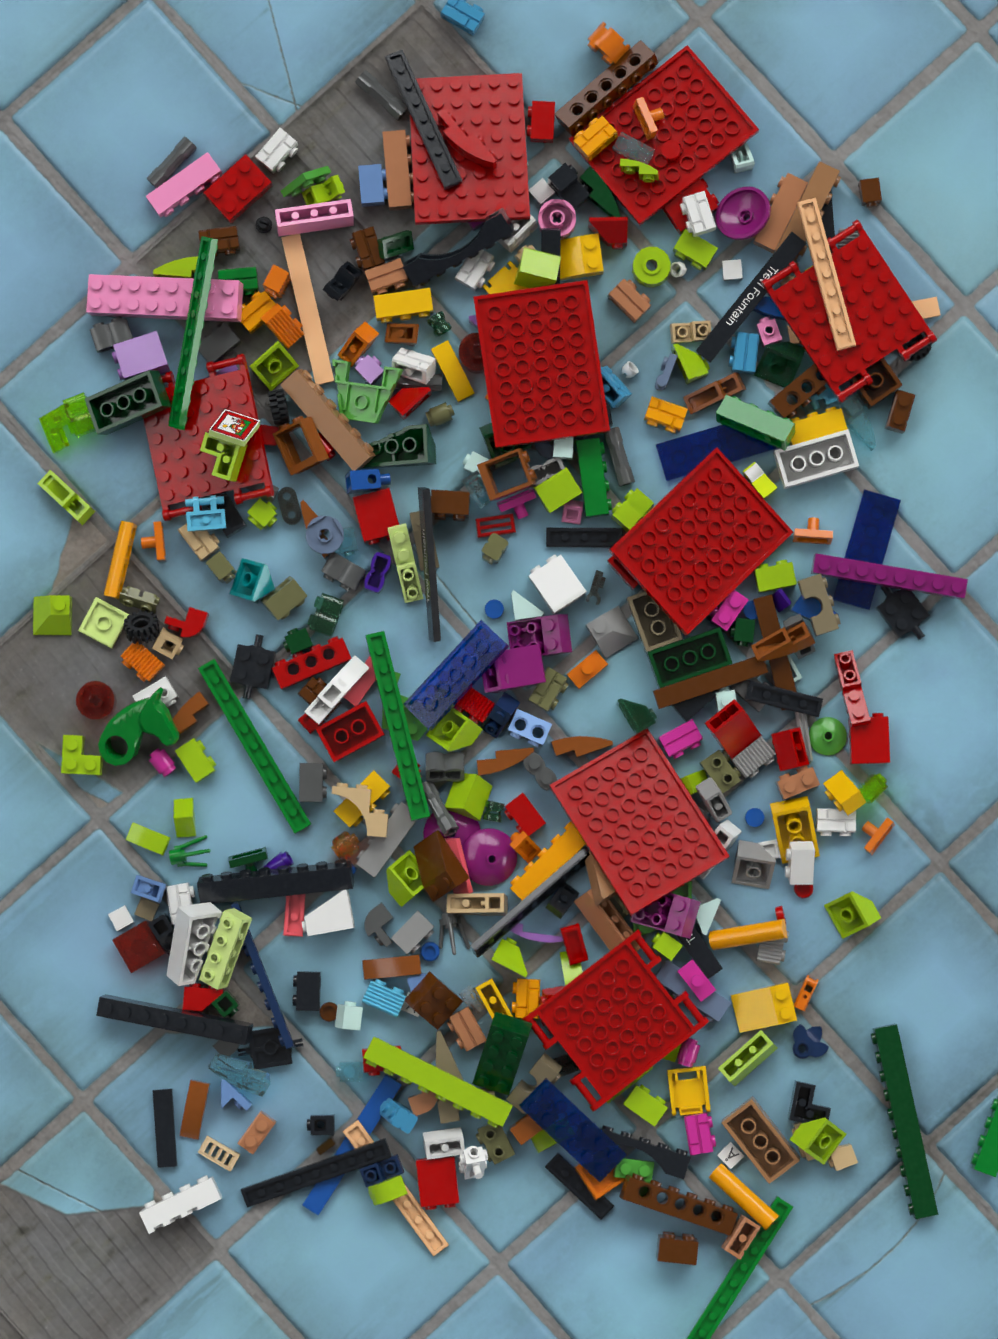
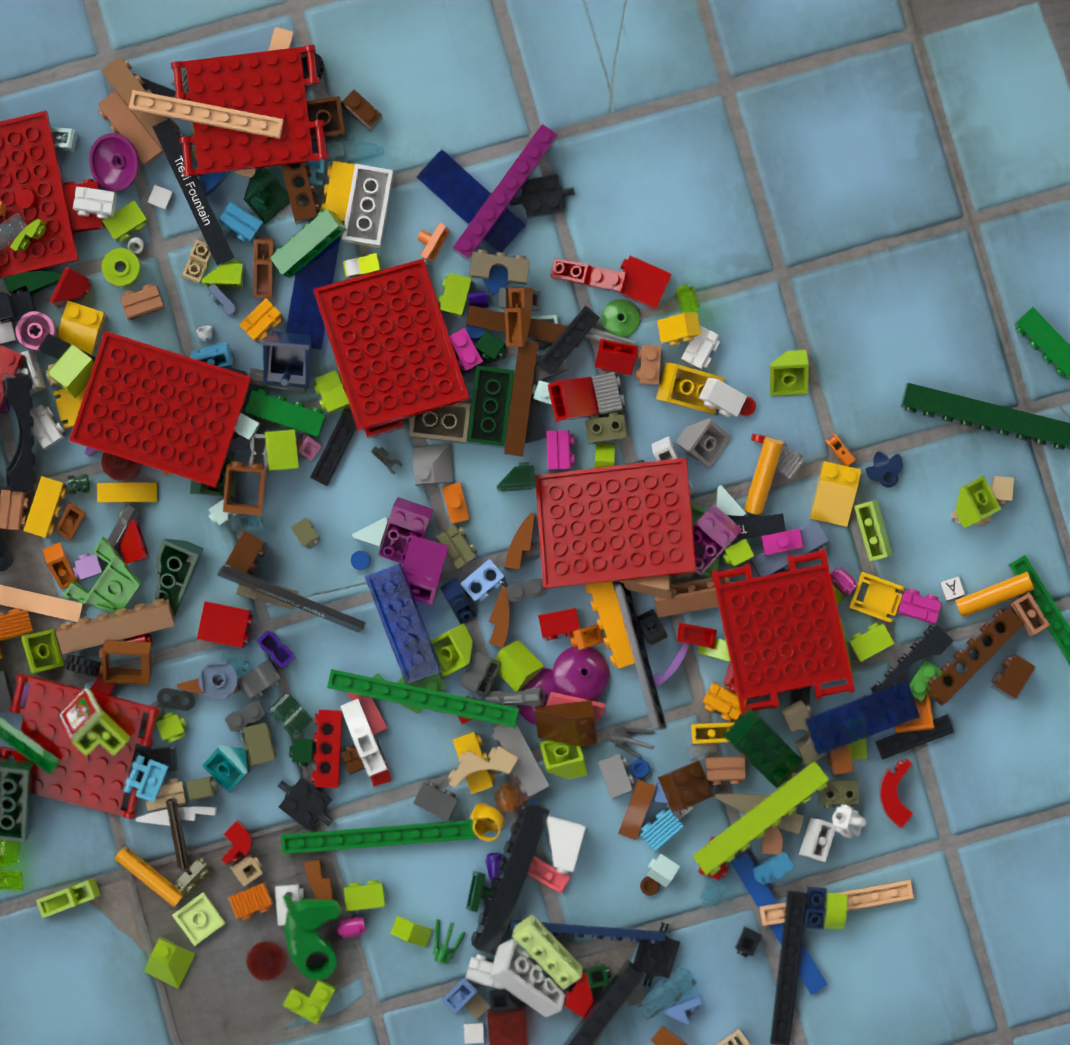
camera: 65 degrees left, 0 degrees up
black tyre [124,610,160,644] -> none
lime slope [125,822,171,856] -> none
orange tile [141,521,166,562] -> none
nougat brick [238,1110,277,1154] -> none
black brick [293,971,321,1011] -> none
red brick [315,701,385,763] -> none
dark brown tile [316,1137,336,1155] -> none
blue torso [345,469,391,494] -> none
dark grey brick [364,902,394,947] -> none
yellowish green slope [388,523,424,603] -> none
white brick [392,347,436,384] -> none
red brick [416,1156,460,1210] -> none
olive brick [425,402,455,427] -> none
tan slope [447,893,508,916] -> none
red brick [451,682,496,724] -> none
red tile [475,513,516,538] -> none
clear green wheel [483,800,505,823] -> none
lime slope [491,937,527,977] -> none
dark pink tile [497,488,536,519] -> none
white slope [529,554,587,615] -> none
light grey brick [696,777,732,822] -> none
medium nougat brick [721,1096,800,1184] -> none
blue tile [745,808,765,827] -> none
bright pink brick [756,316,782,348] -> none
white tile [758,839,781,859] -> none
black brick [787,1080,831,1123] -> none
reddish brown brick [858,177,882,208] -> none
orange tile [862,817,895,855] -> none
none -> white slope [136,806,217,826]
none -> dark brown axle [166,798,189,870]
none -> dark grey brick [225,701,267,732]
none -> dark blue piece [263,331,312,388]
none -> yellow piece [470,802,506,841]
none -> red arch [879,759,914,829]

